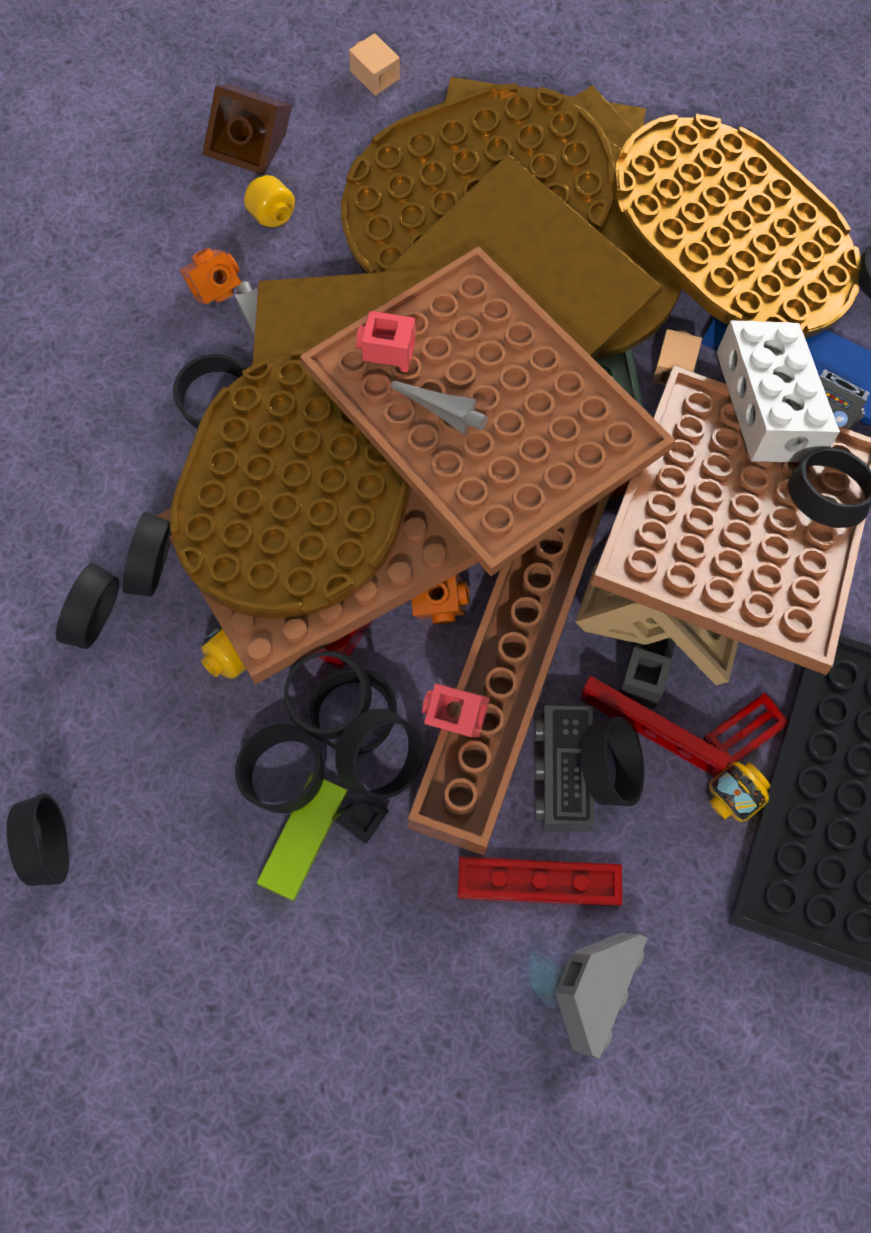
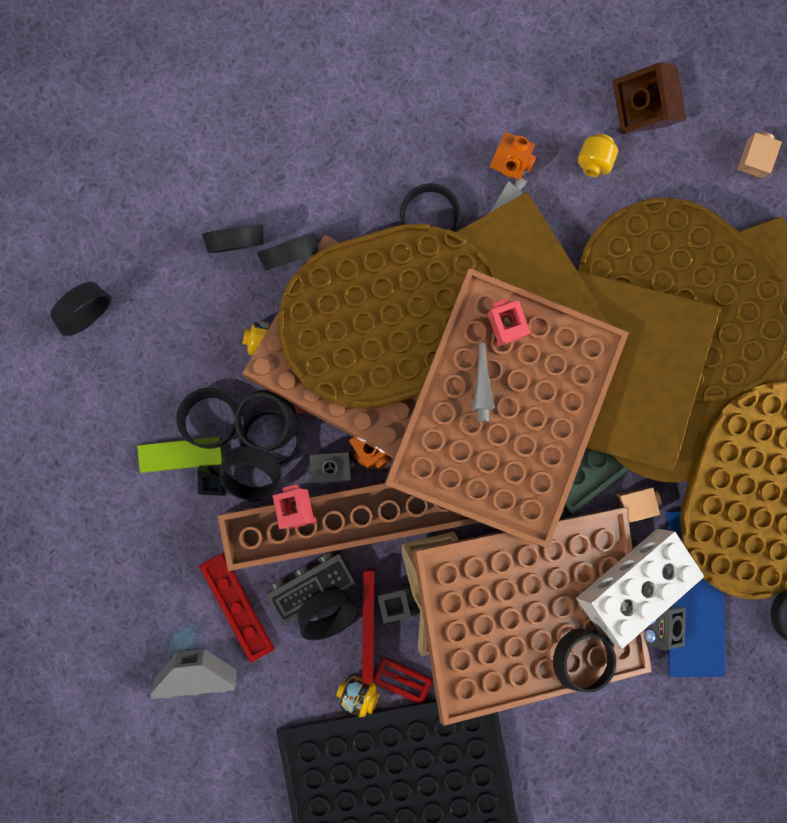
camera: 65 degrees right, 20 degrees up
none -> dark grey head [307,451,355,485]

